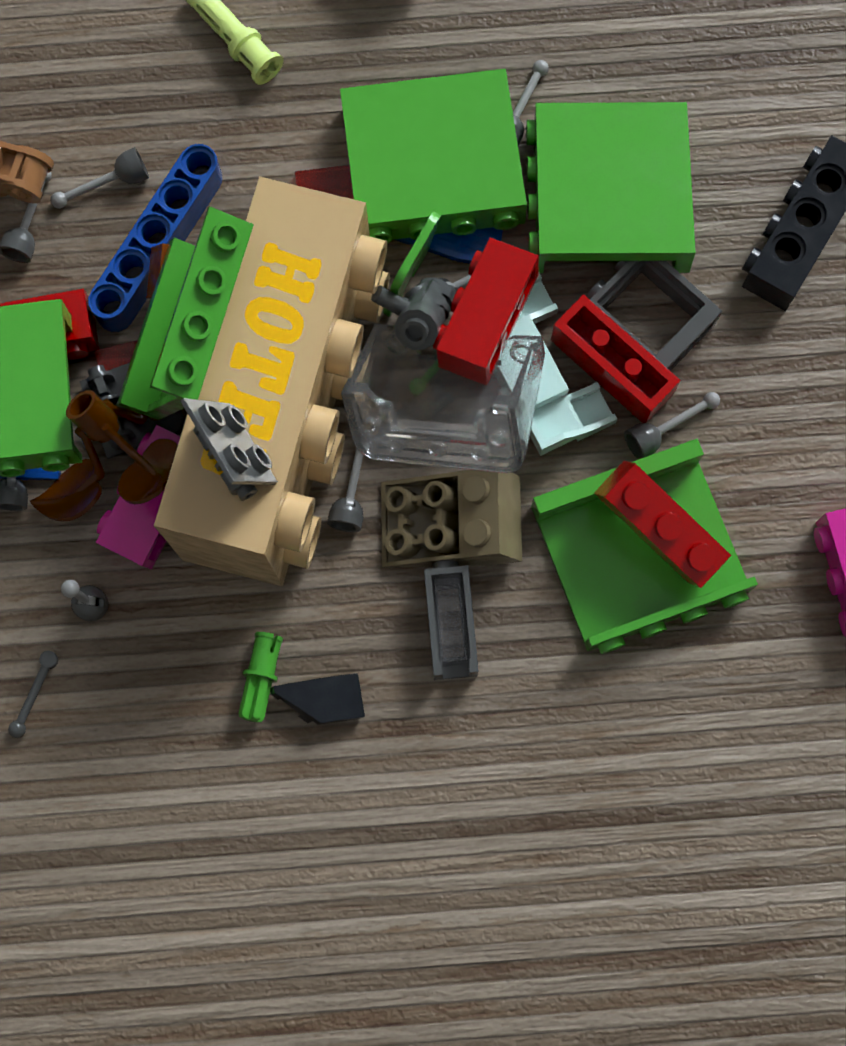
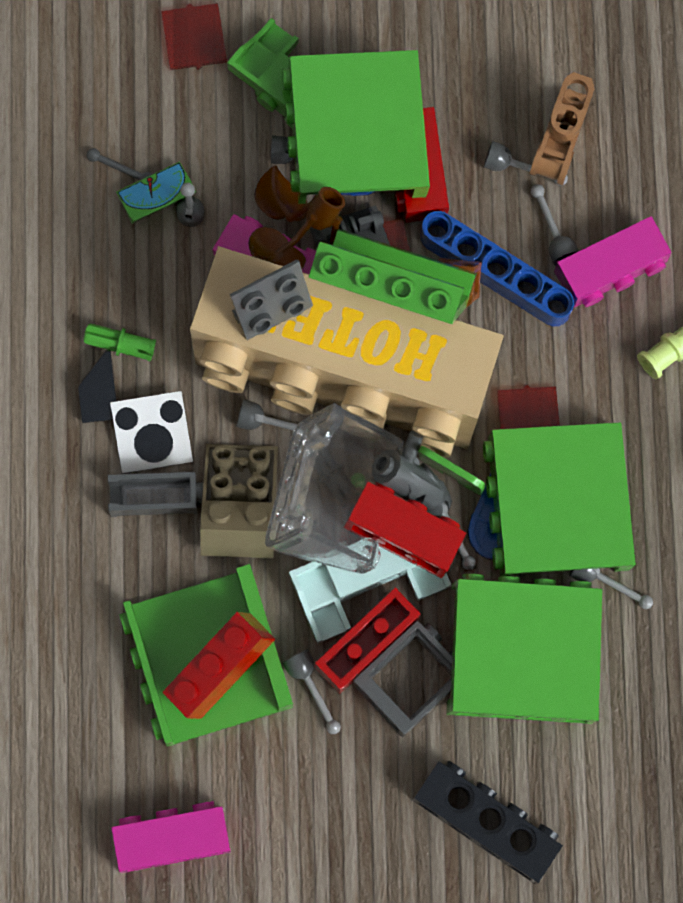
camera: 85 degrees right, 0 degrees up
none -> white sticker [110,391,193,473]
none -> slope [116,162,196,224]
none -> dark pink brick [554,216,672,308]

